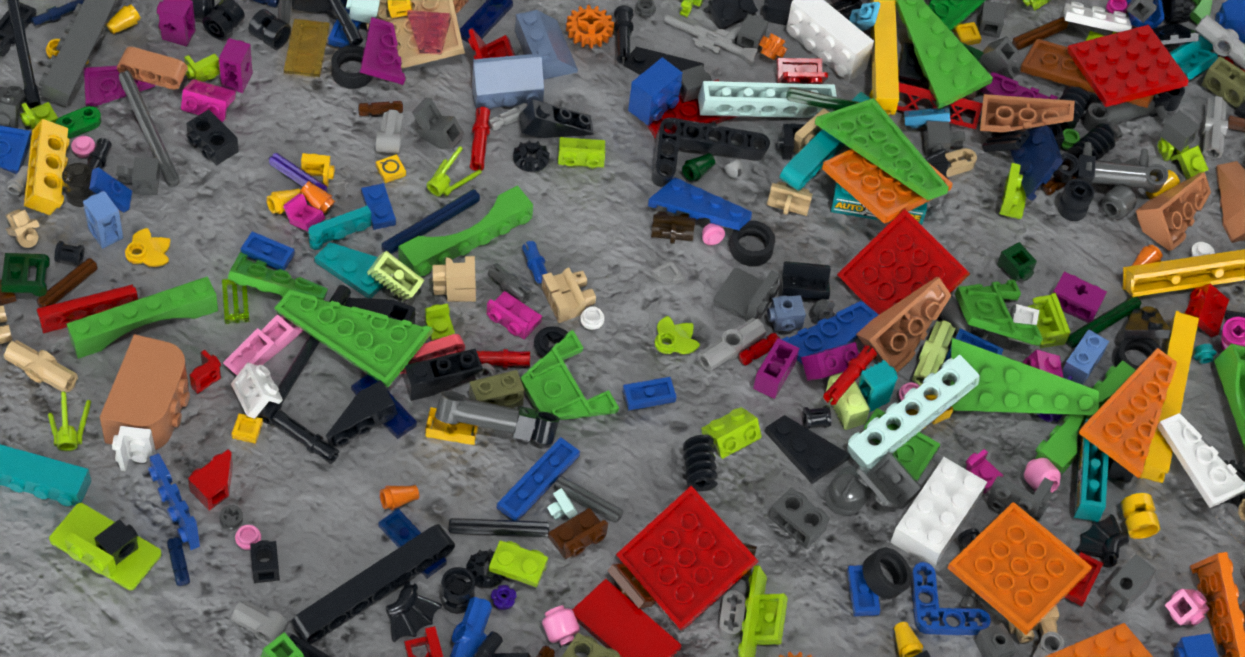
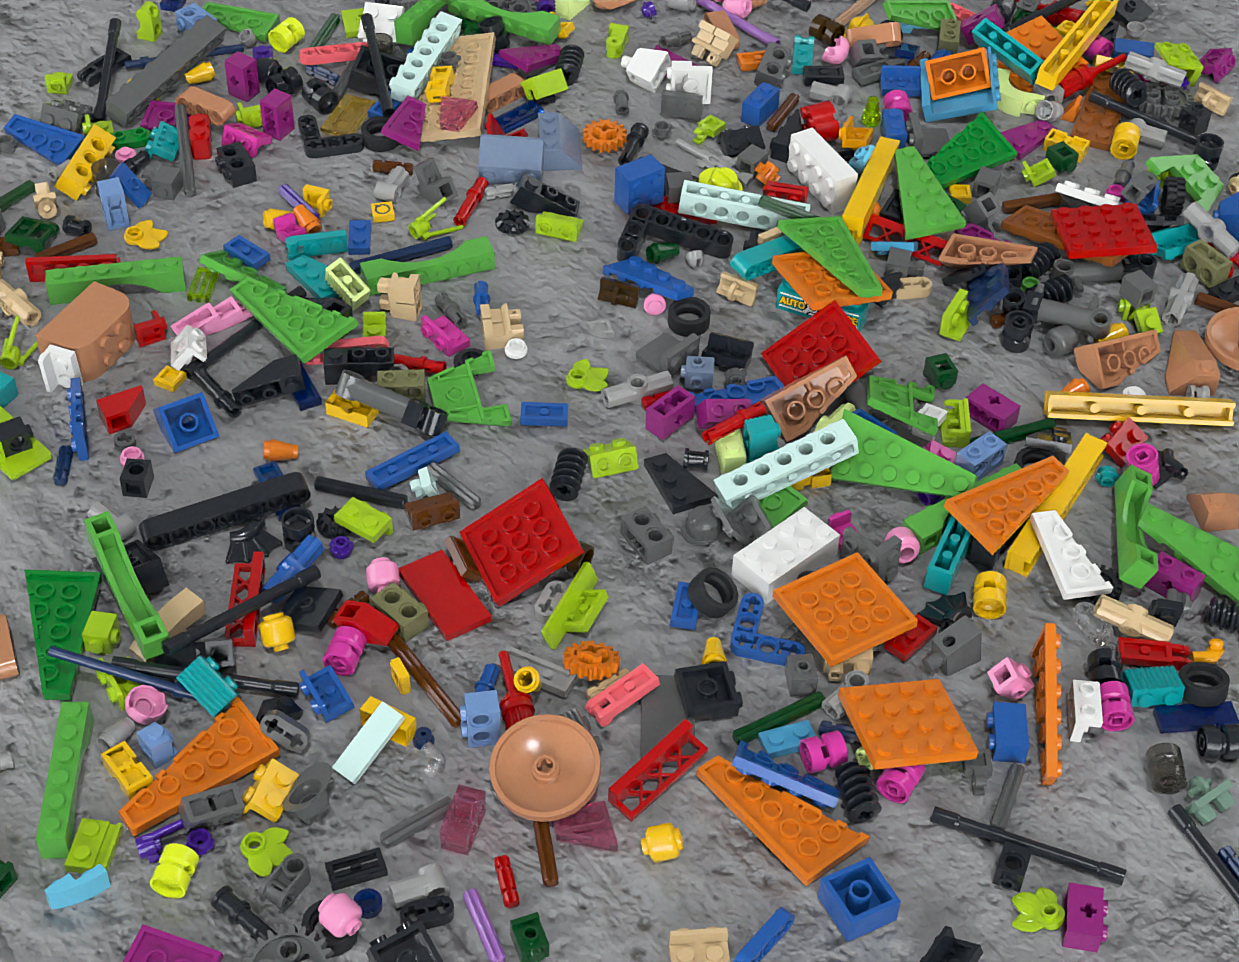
camera: 20 degrees right, 10 degrees down
none -> teal bracket [144,121,179,162]
none -> blue slope [153,392,219,453]
none -> red brick [189,114,213,160]
none -> black beam [298,115,364,159]
none -> neon yellow piece [699,167,743,191]

